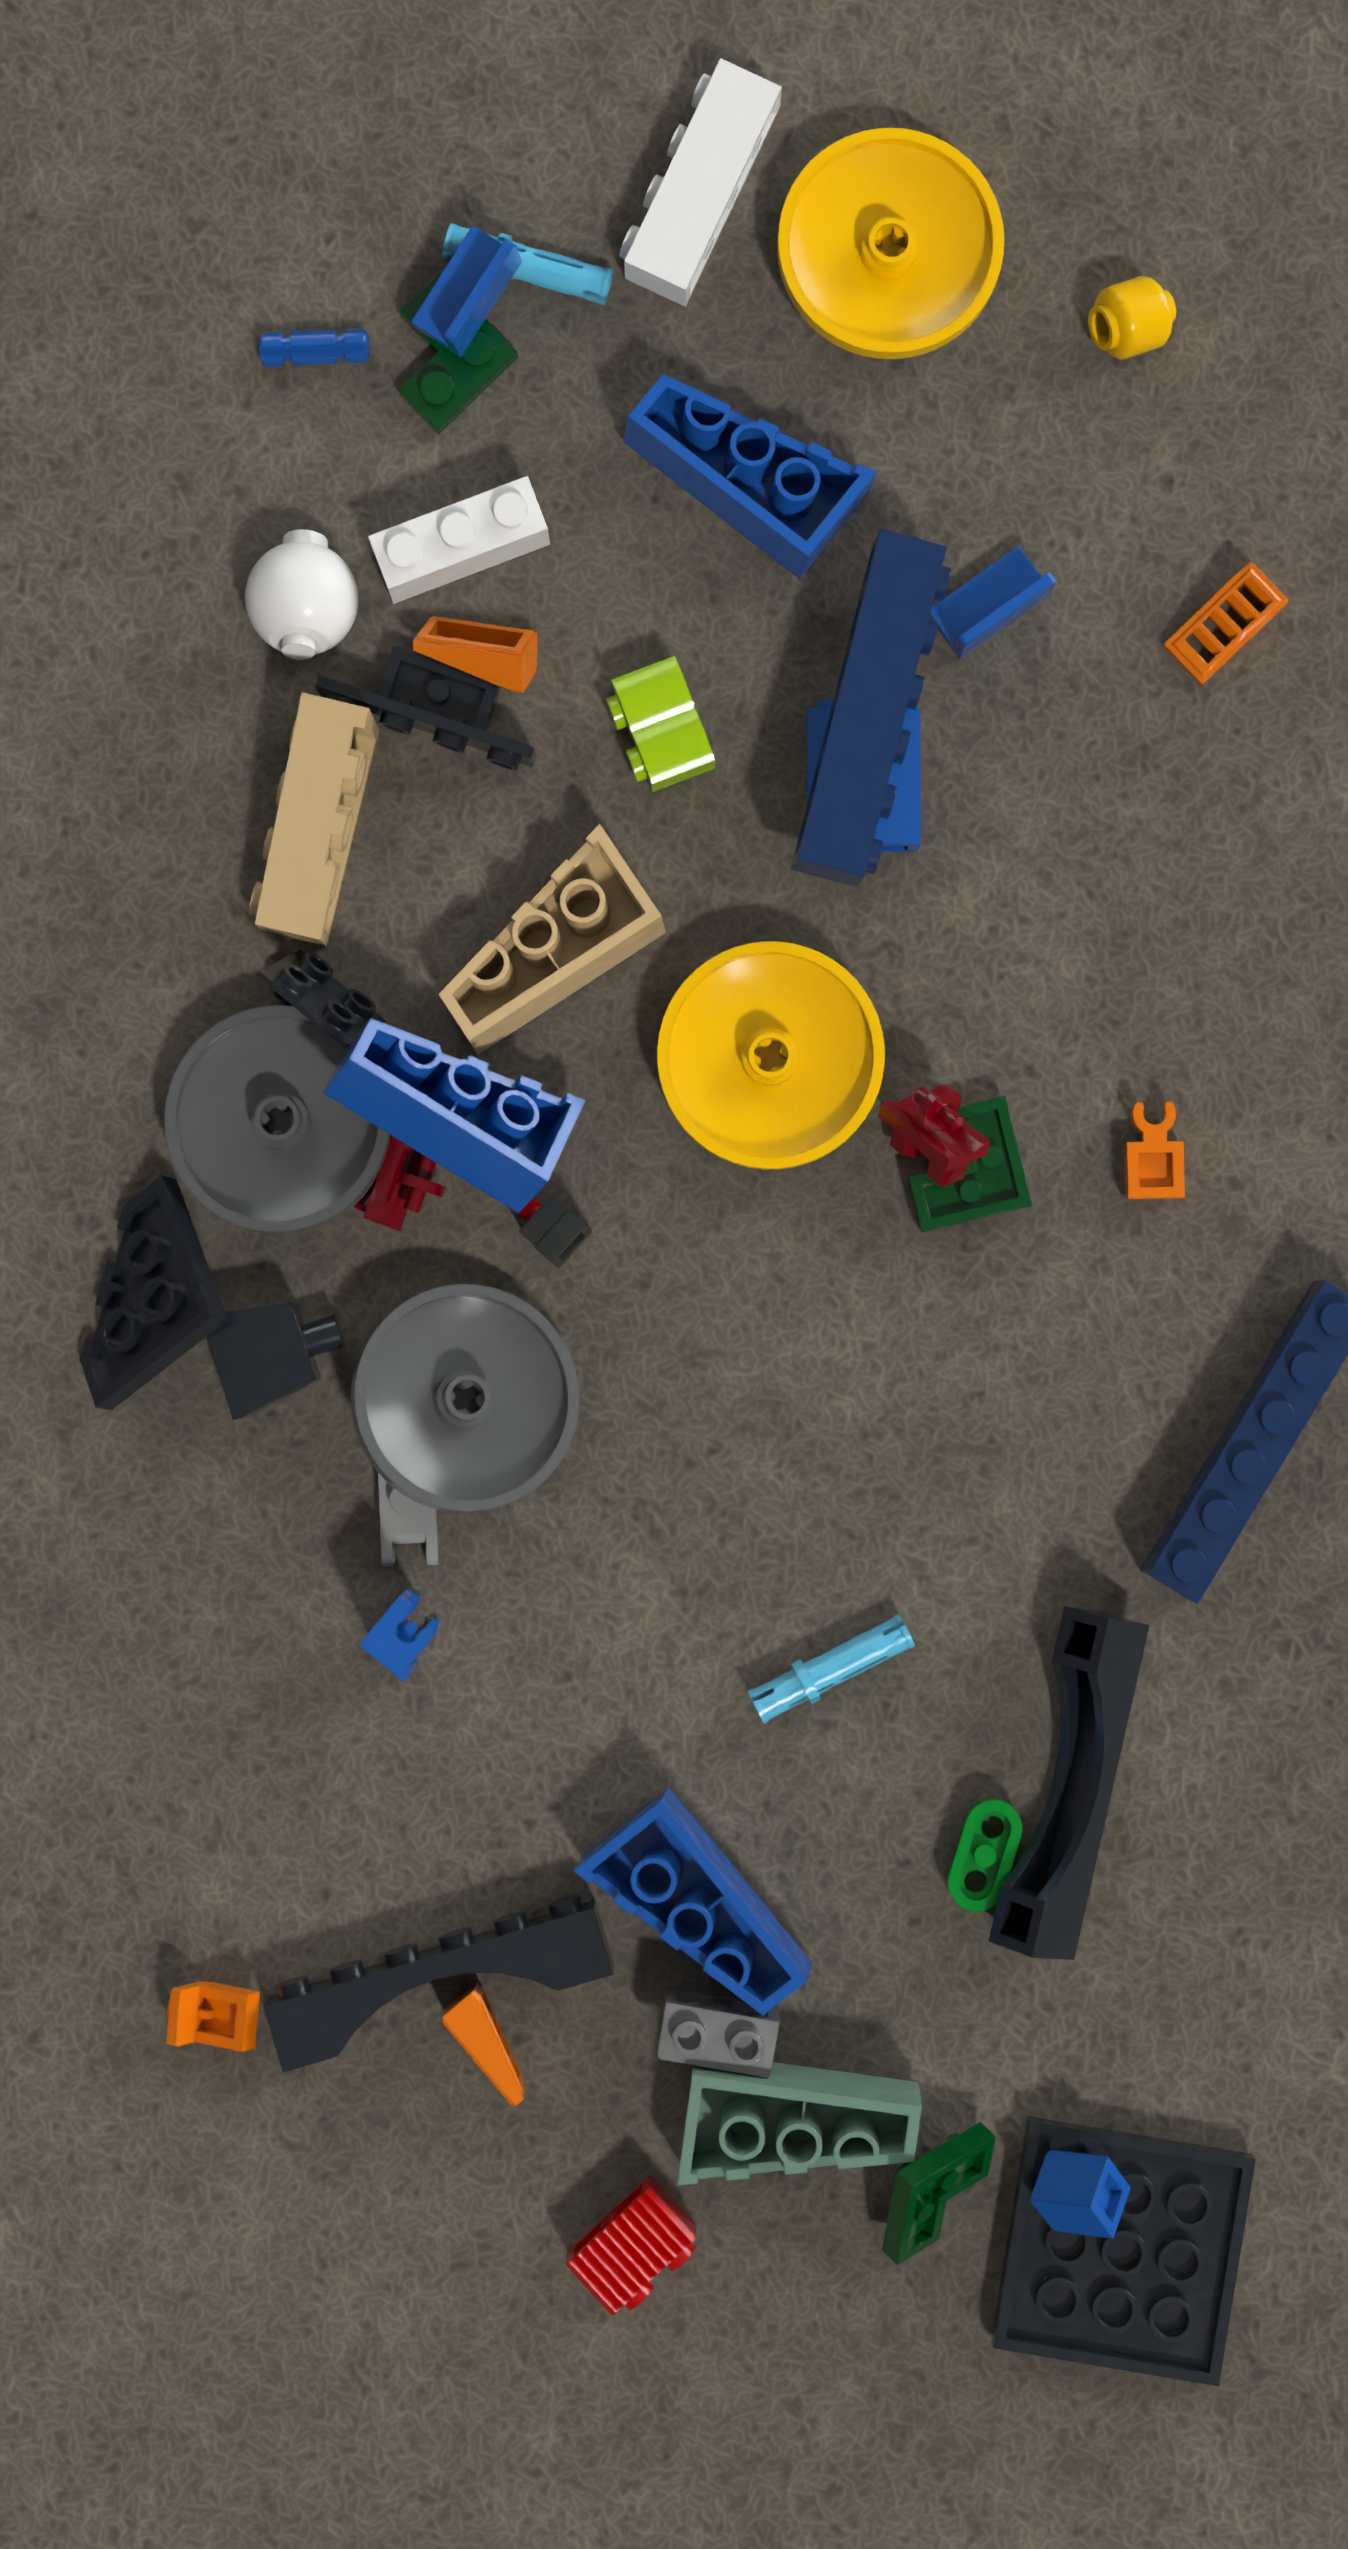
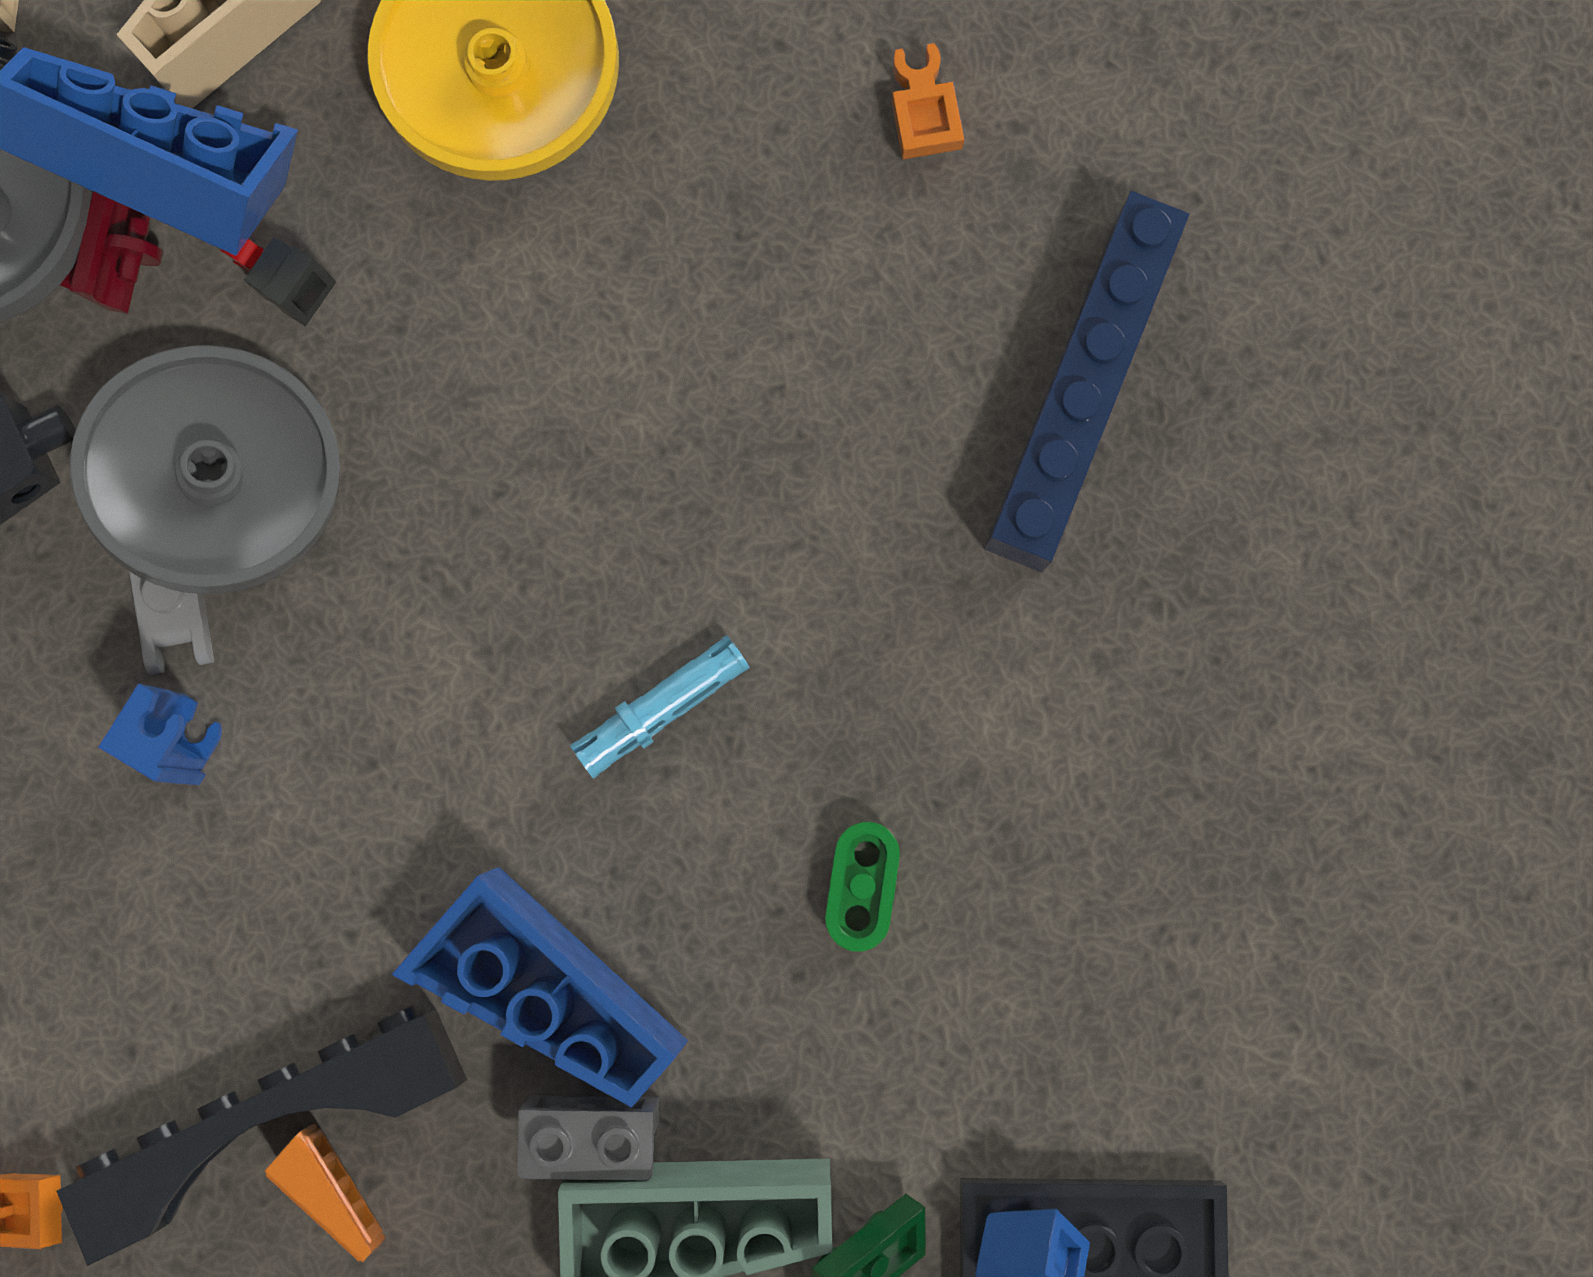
camera: 10 degrees left, 5 degrees down
dark red hips [878,1084,990,1187] -> none
dark green plate [907,1096,1033,1233] -> none
black arch [988,1606,1150,1960] -> none

